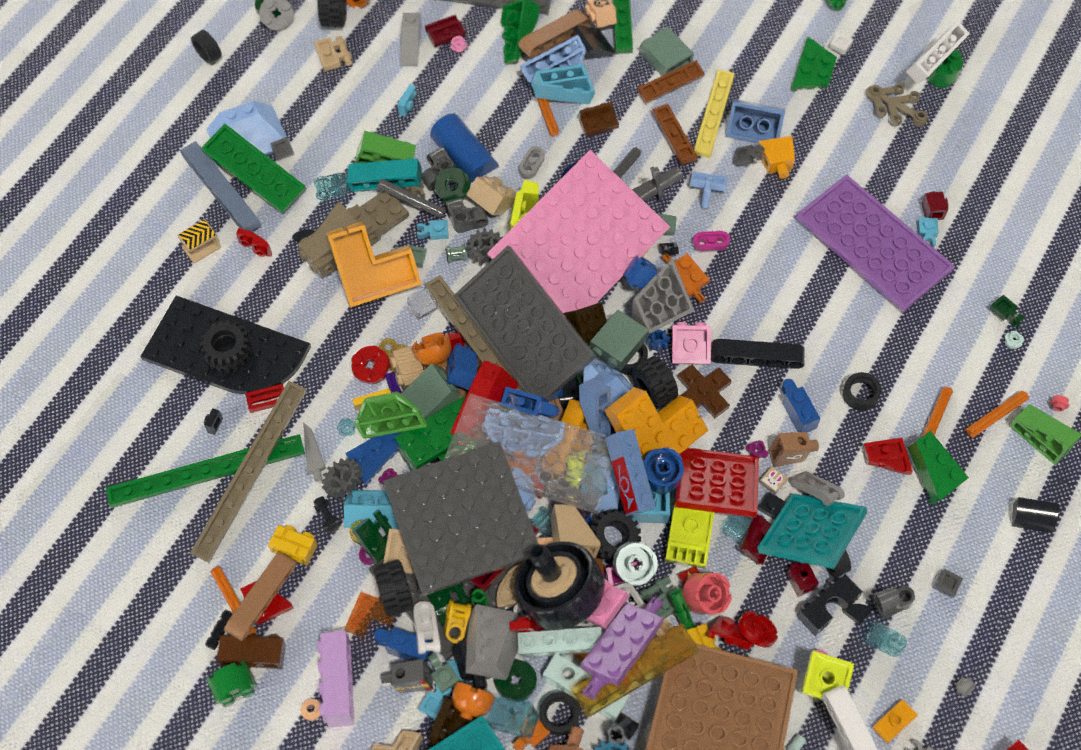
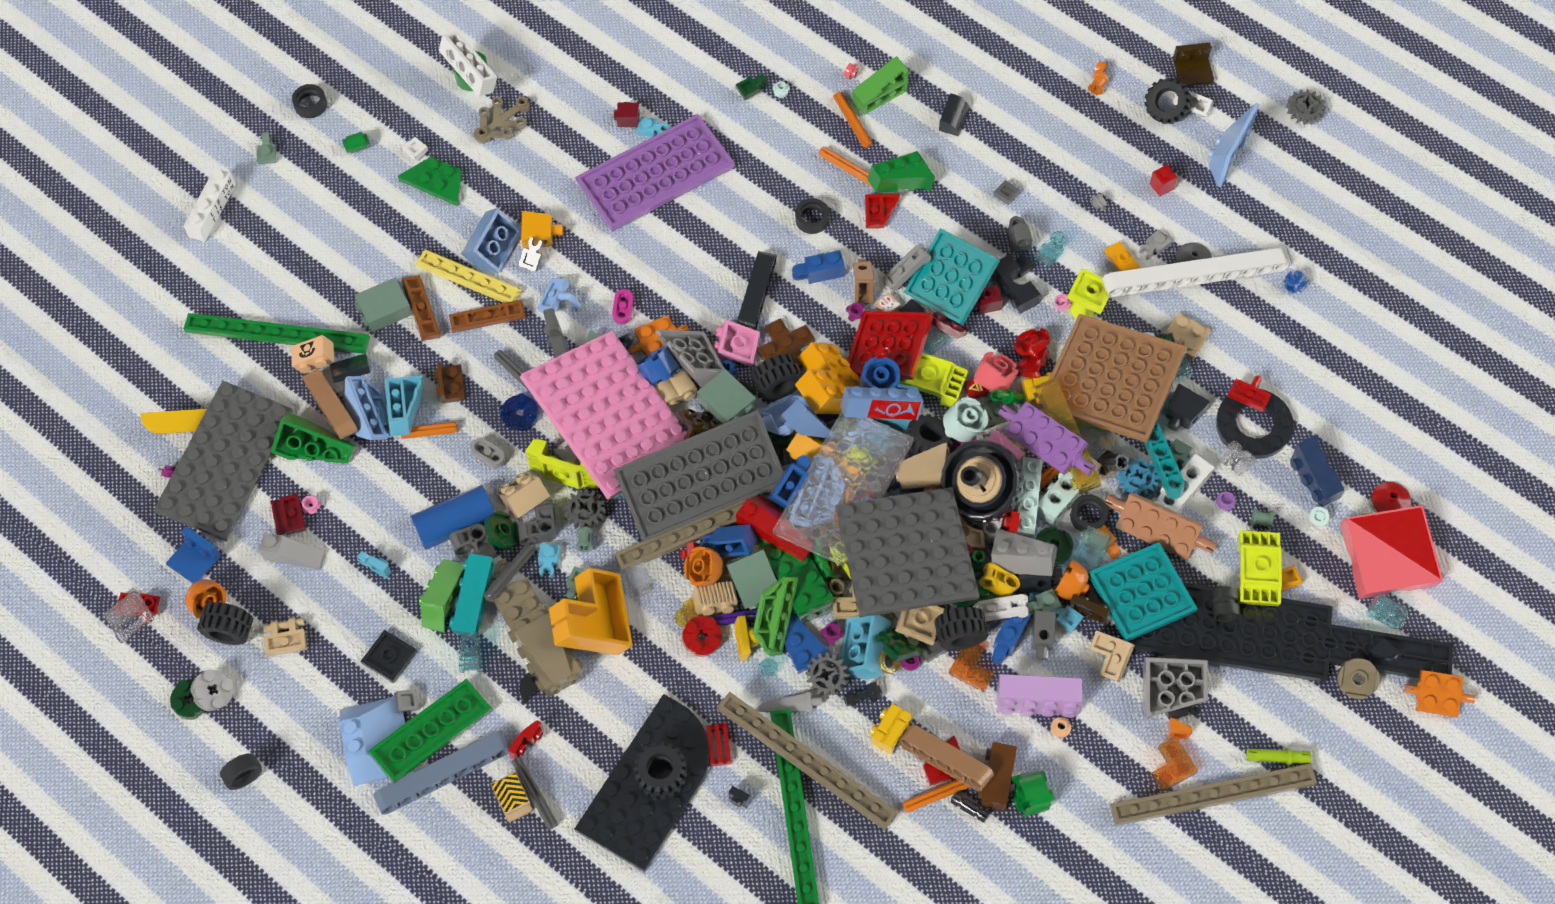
camera: 80 degrees left, 0 degrees up
none -> black tile [360,630,418,683]
none -> dark grey axle [512,757,558,830]
none -> tan brick [653,370,697,410]

